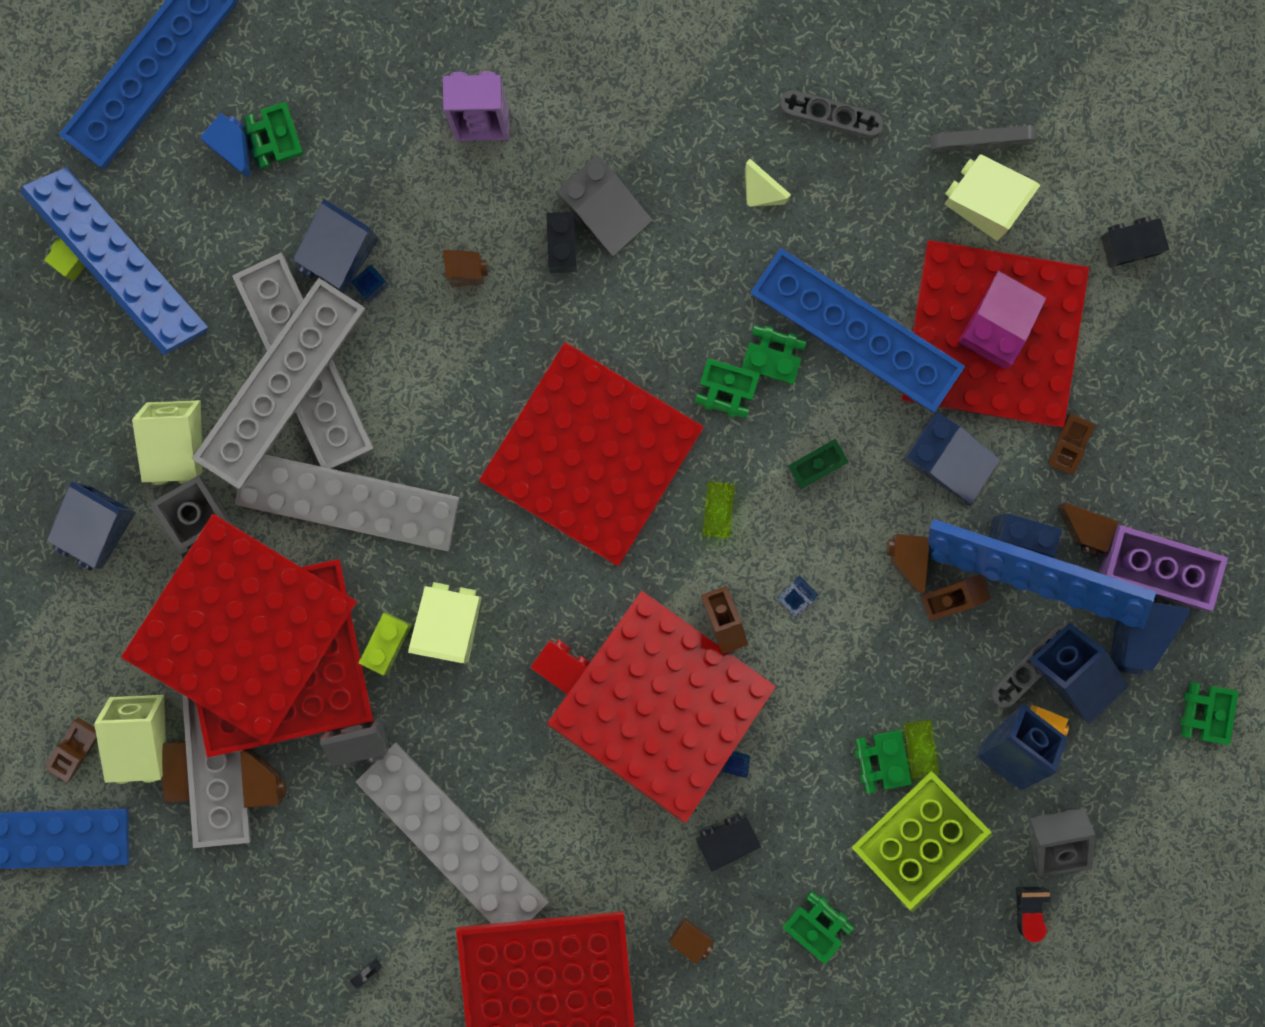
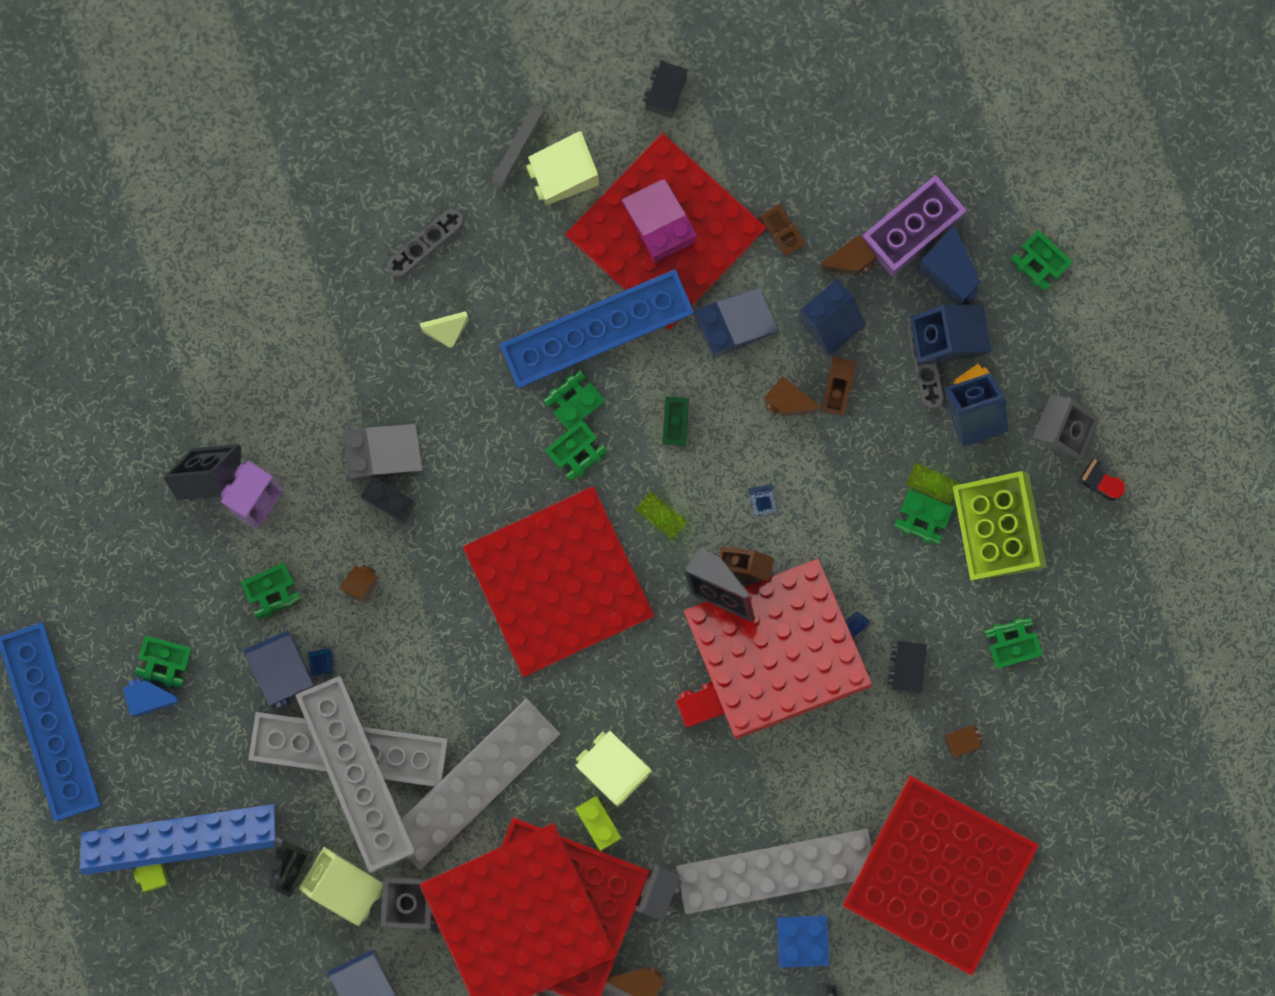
camera: 55 degrees left, 5 degrees down
blue plate [928,519,1156,629] -> none
none -> black slope [163,444,241,501]
none -> green plate [240,562,302,620]
none -> black wing [269,837,312,897]
none -> black slope [684,548,755,623]
none -> blue brick [777,916,829,968]

